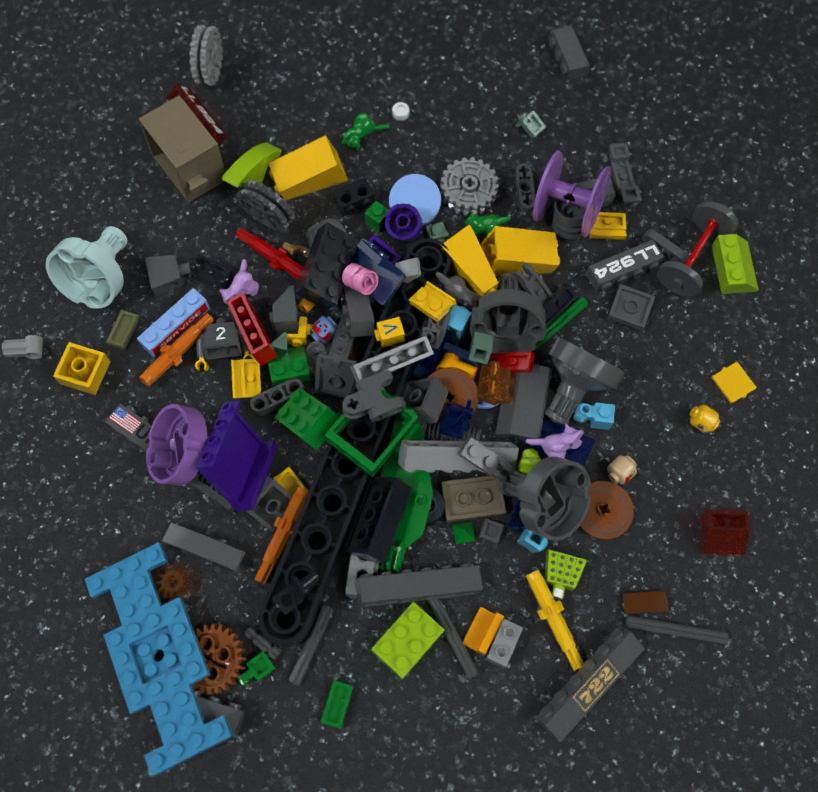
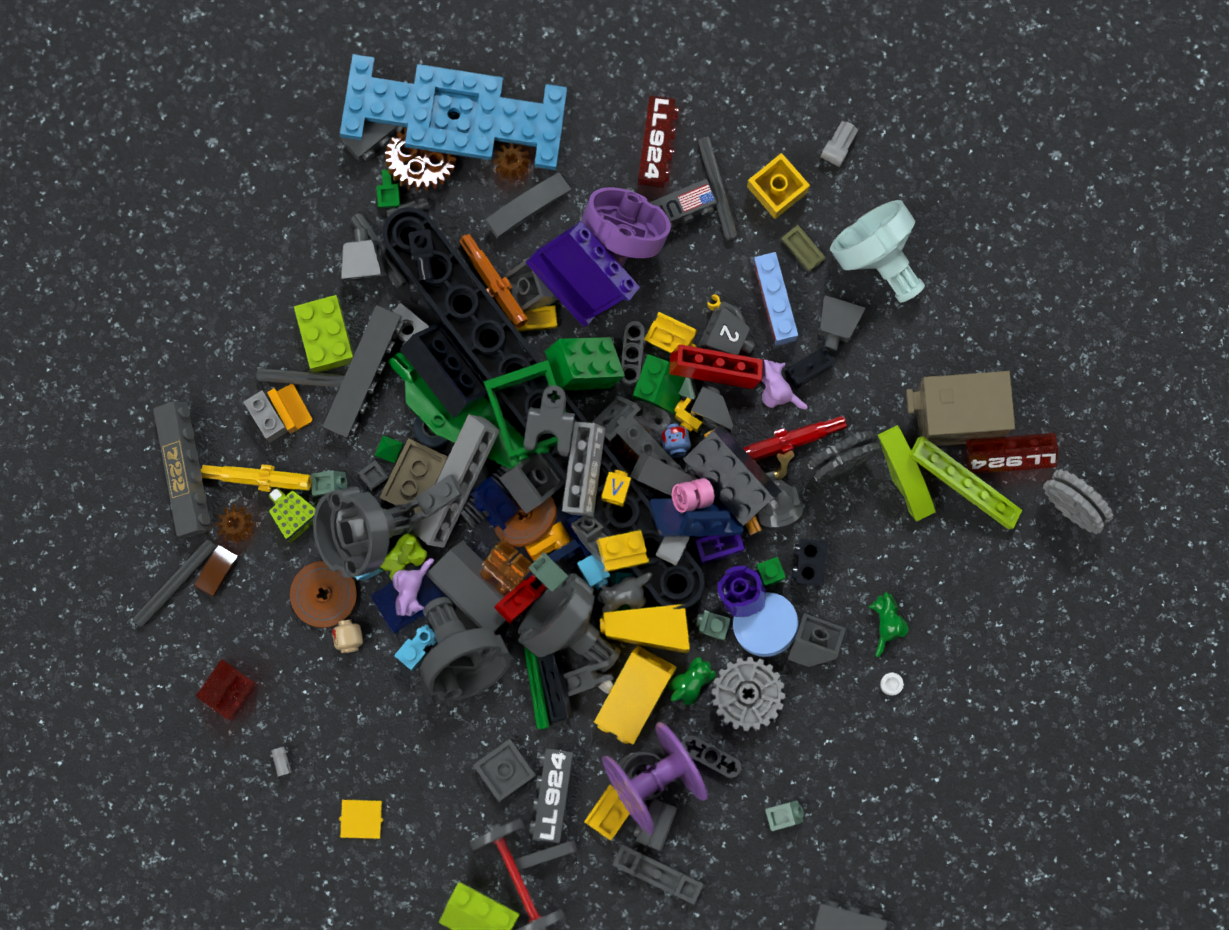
camera: 130 degrees right, 10 degrees up
orange piece [139,313,214,387] -> none
yellow slope [268,135,348,200] -> none
green plate [320,680,354,729] -> none
yellow head [690,405,720,433] -> none
none -> clear orange gear [216,505,255,543]
none -> light grey pin [270,747,292,776]
none -> sand green bracket [311,470,347,496]
none -> torso [341,228,388,280]
none -> clear red brick [638,96,679,188]
none -> dark grey axle [699,137,737,240]
none -> dark grey slope [788,613,846,667]
none -> lime plate [909,436,1022,530]

